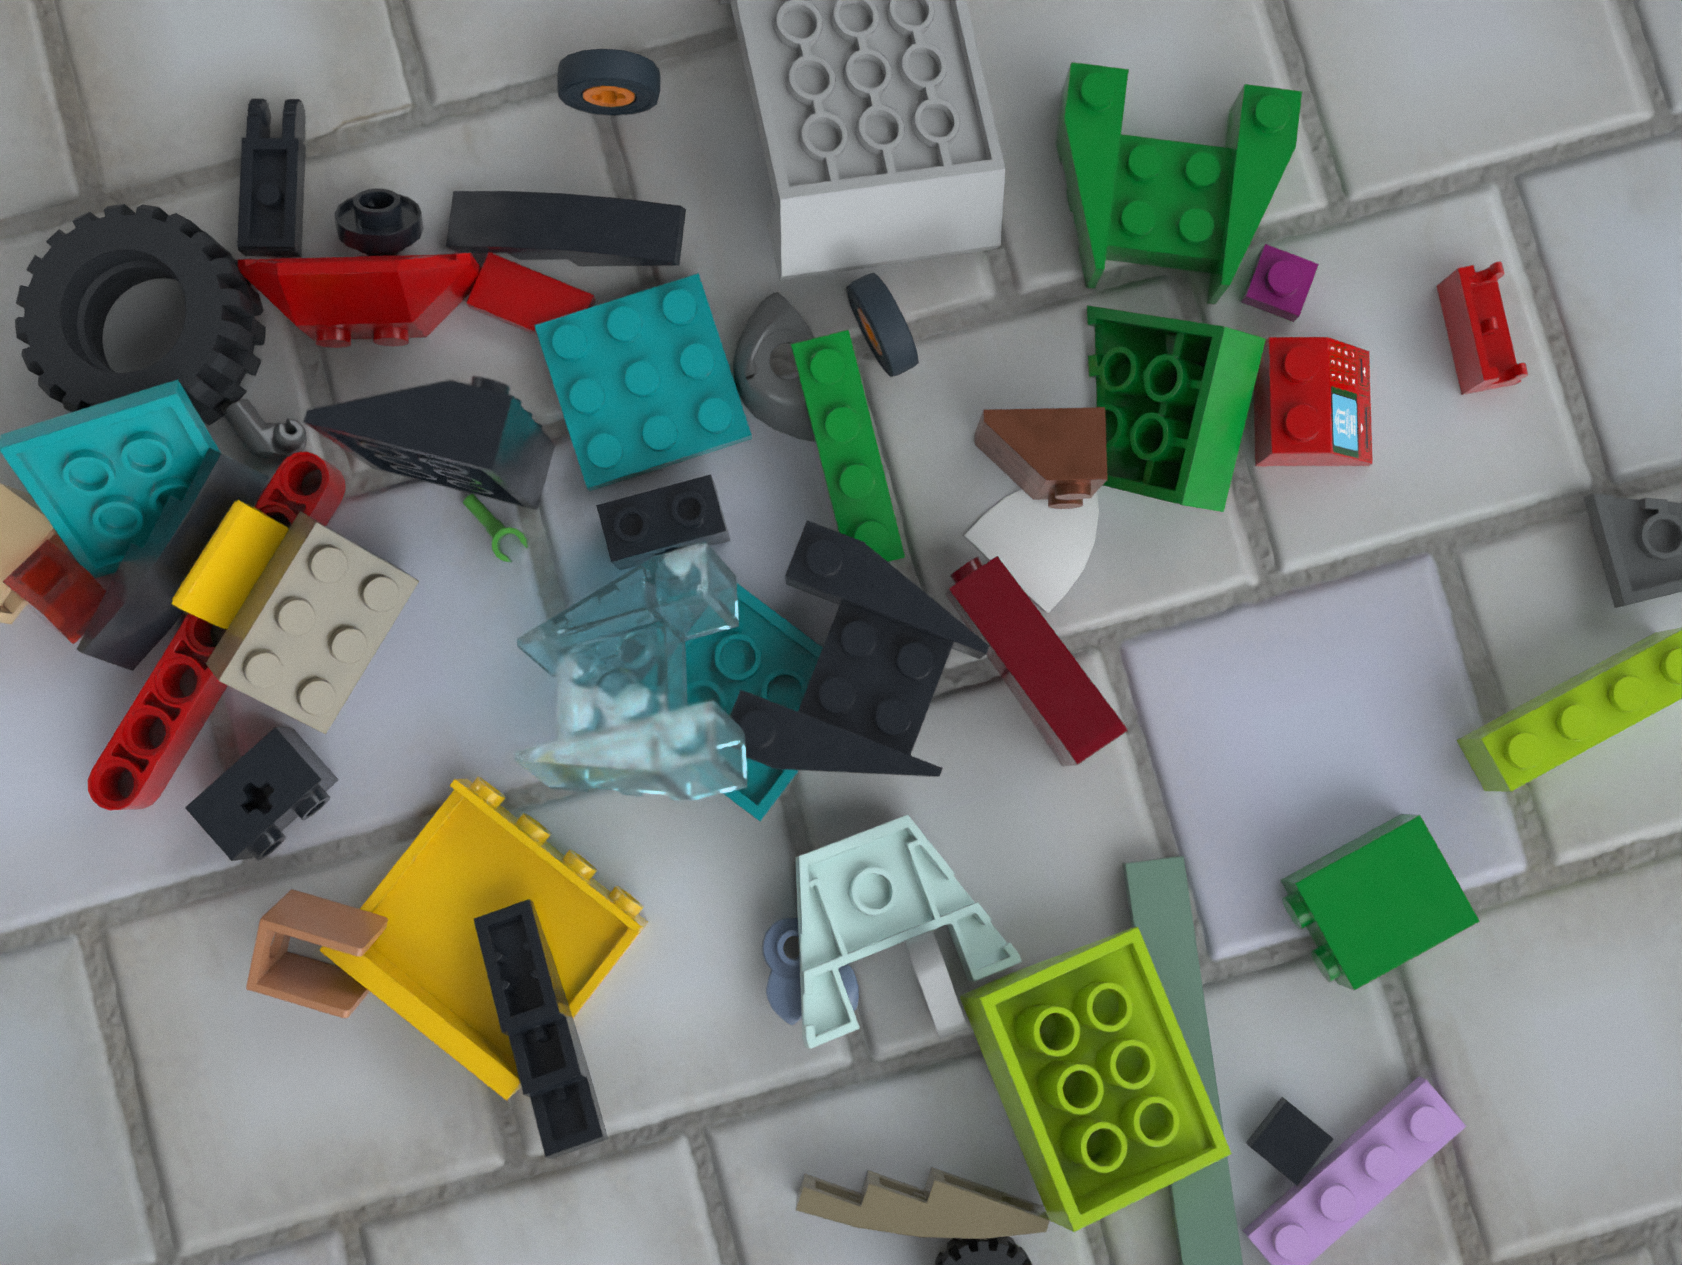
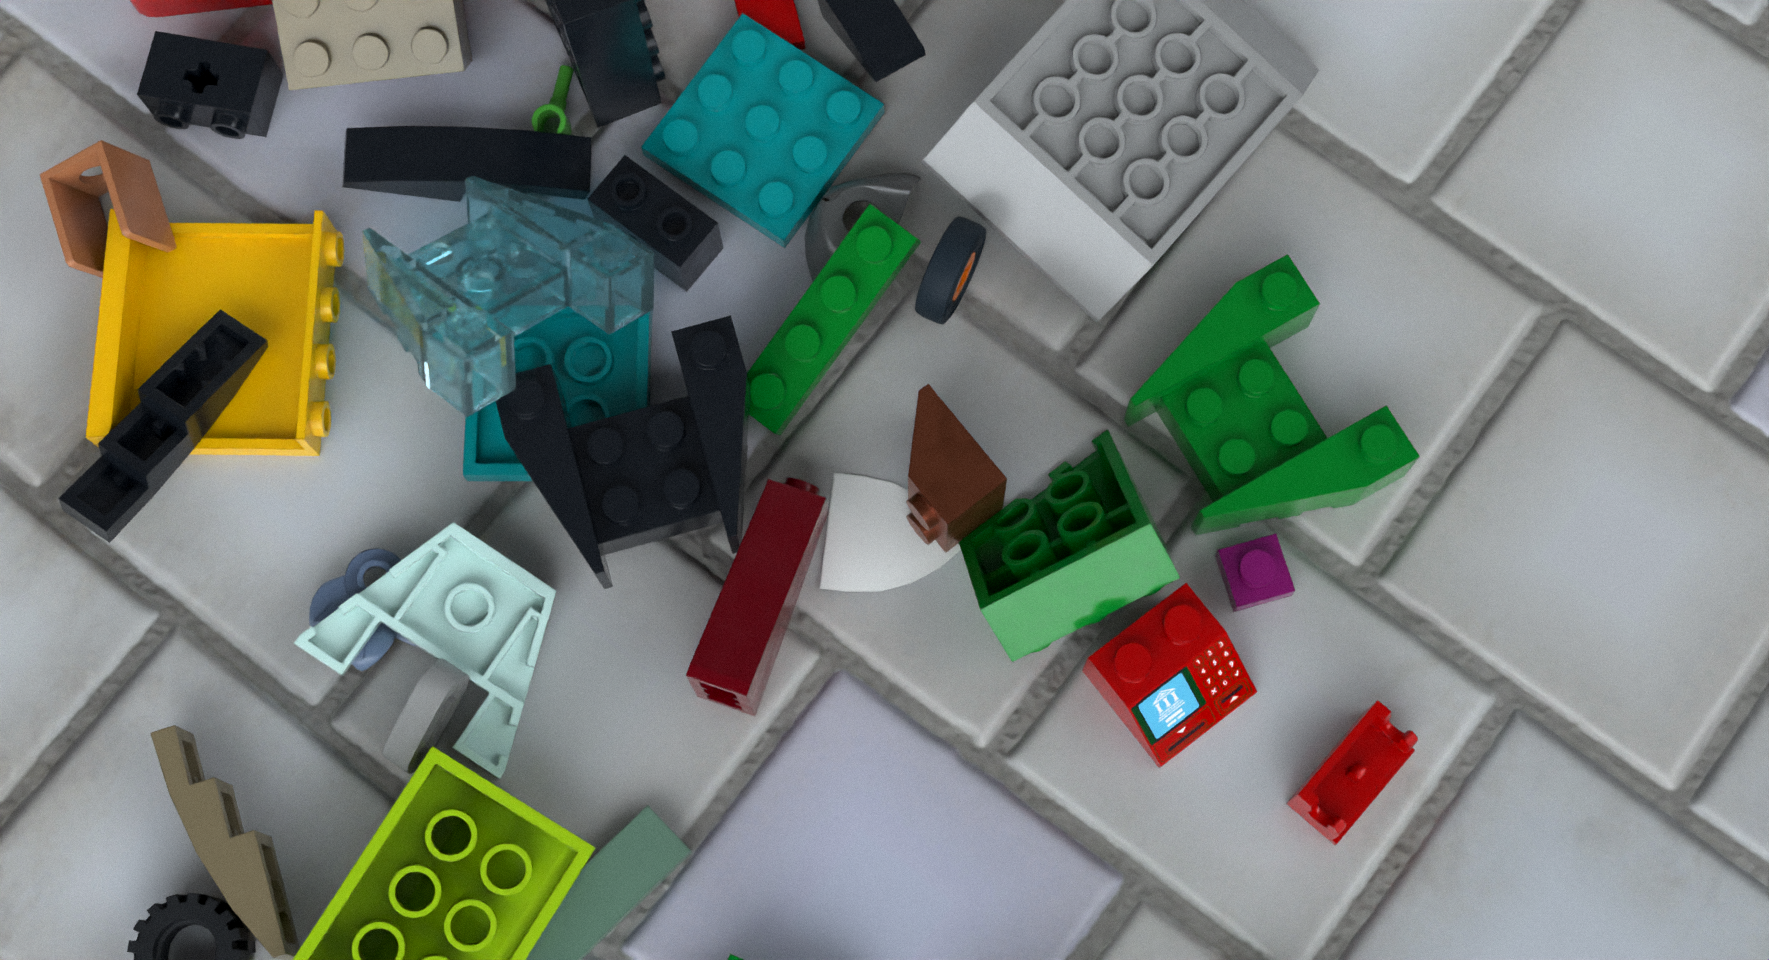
camera: 55 degrees right, 10 degrees down
none -> black slope [342,126,591,202]

